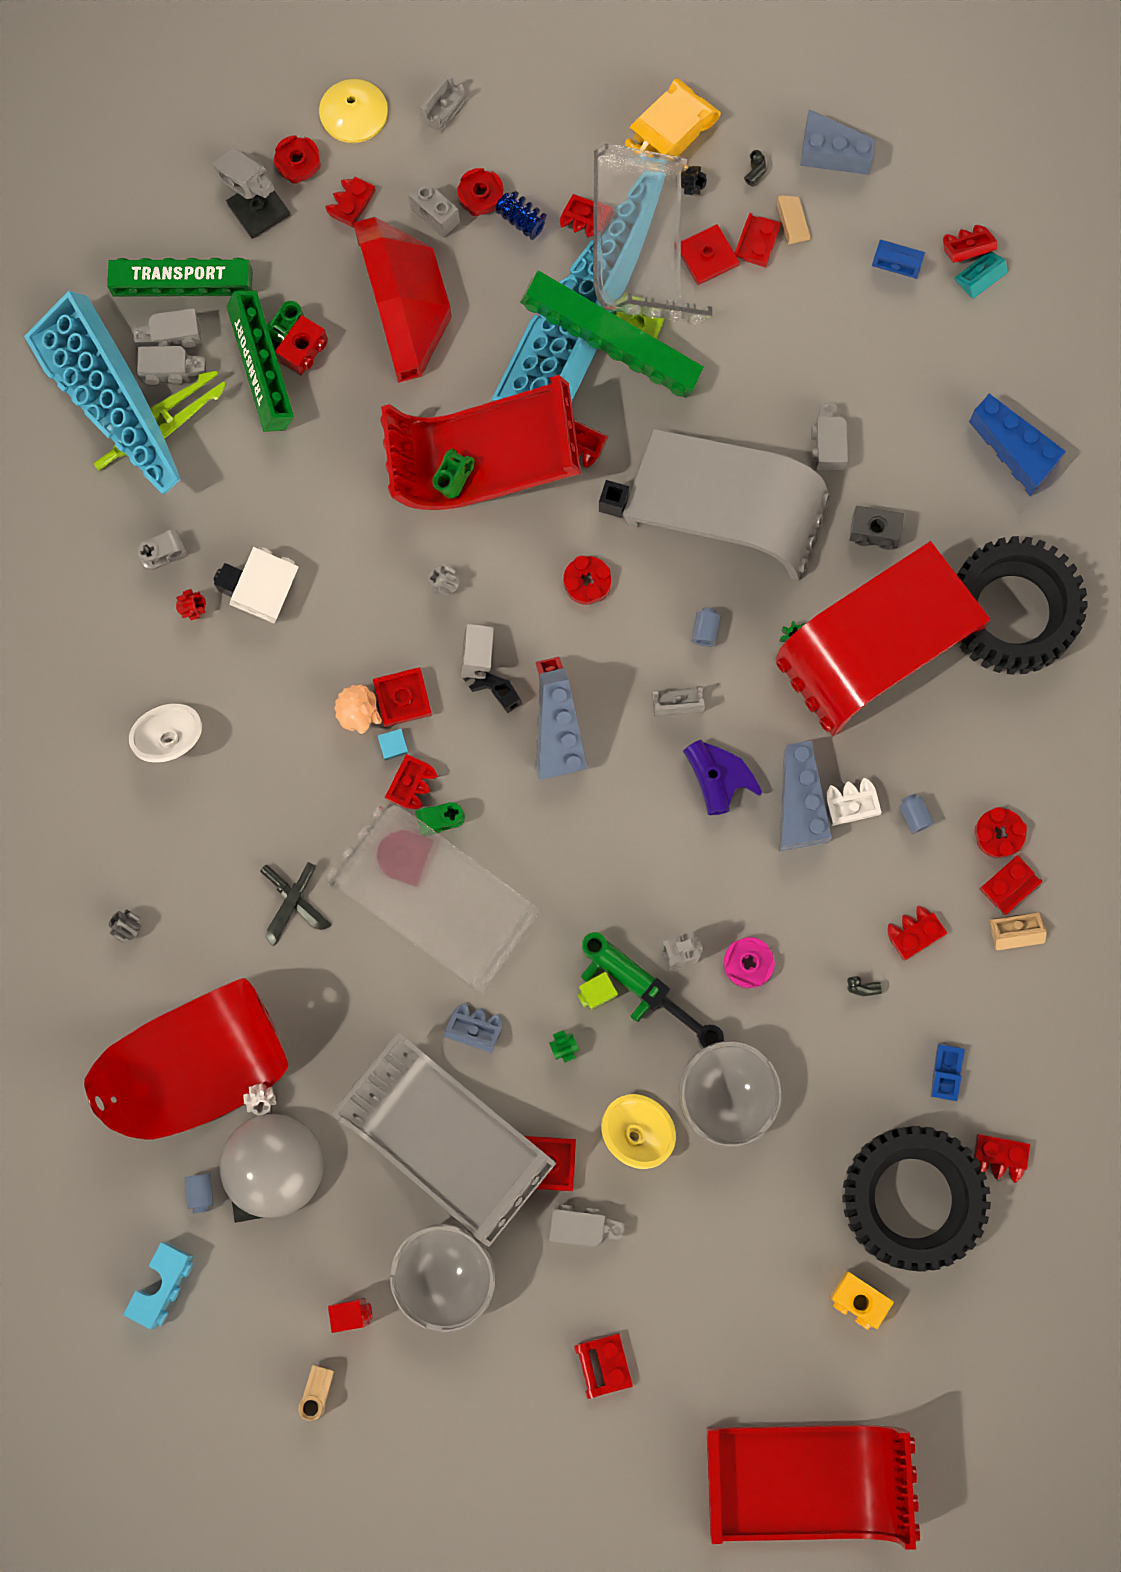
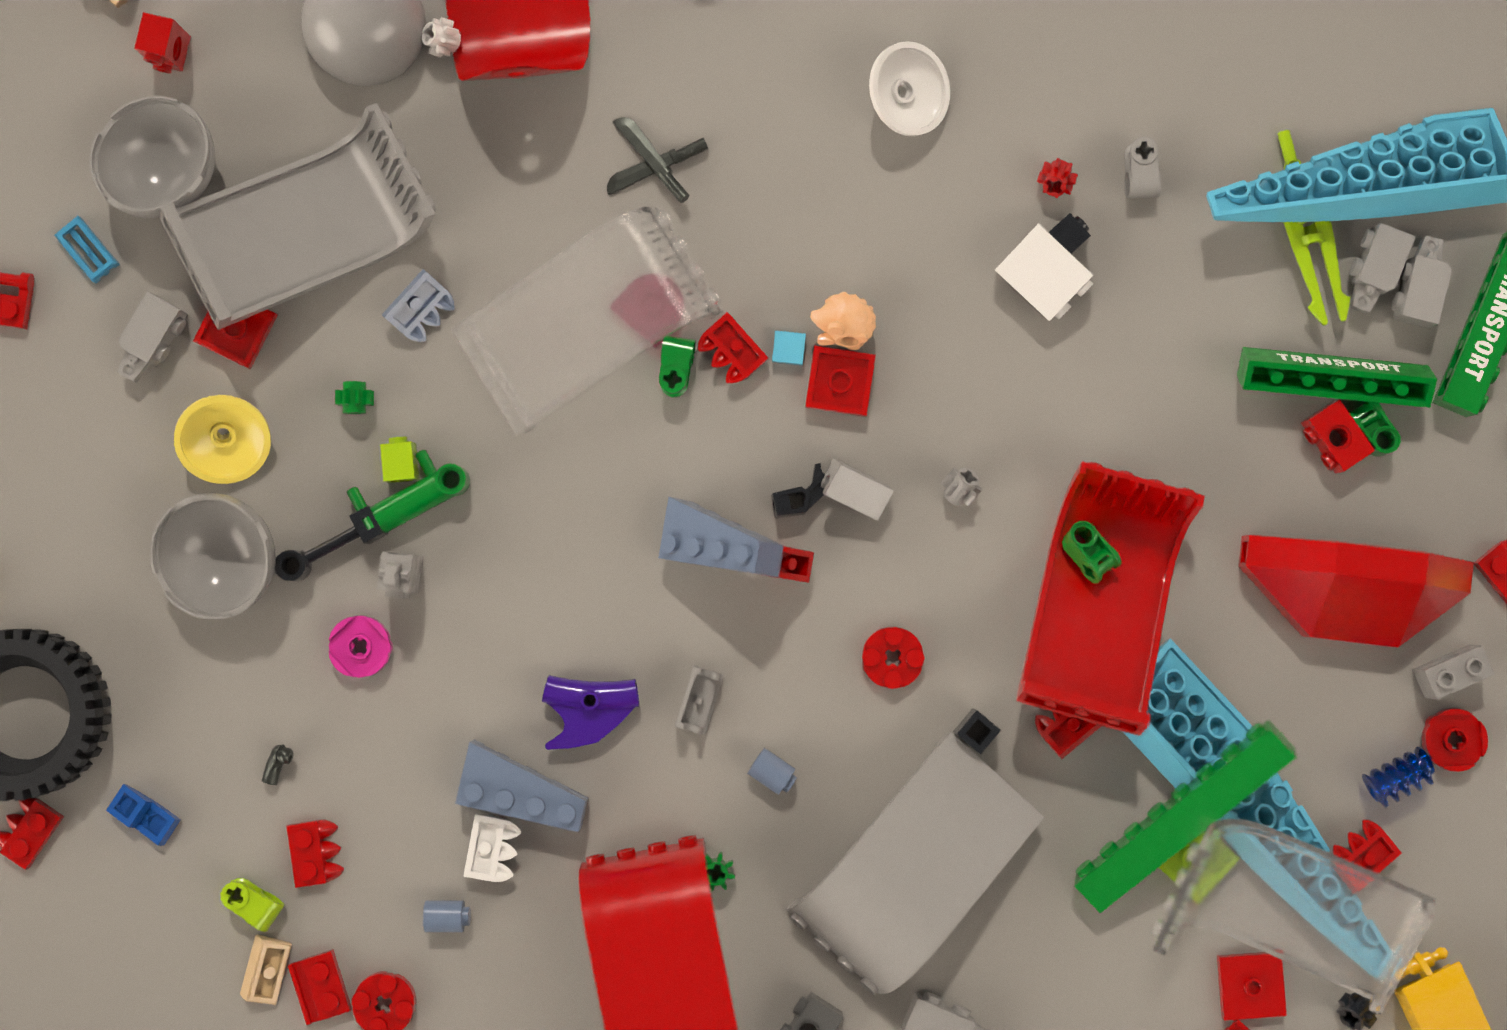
camera: 110 degrees right, 10 degrees up
none -> dark azure tile [54,216,120,284]
none -> lime piece [220,878,285,932]

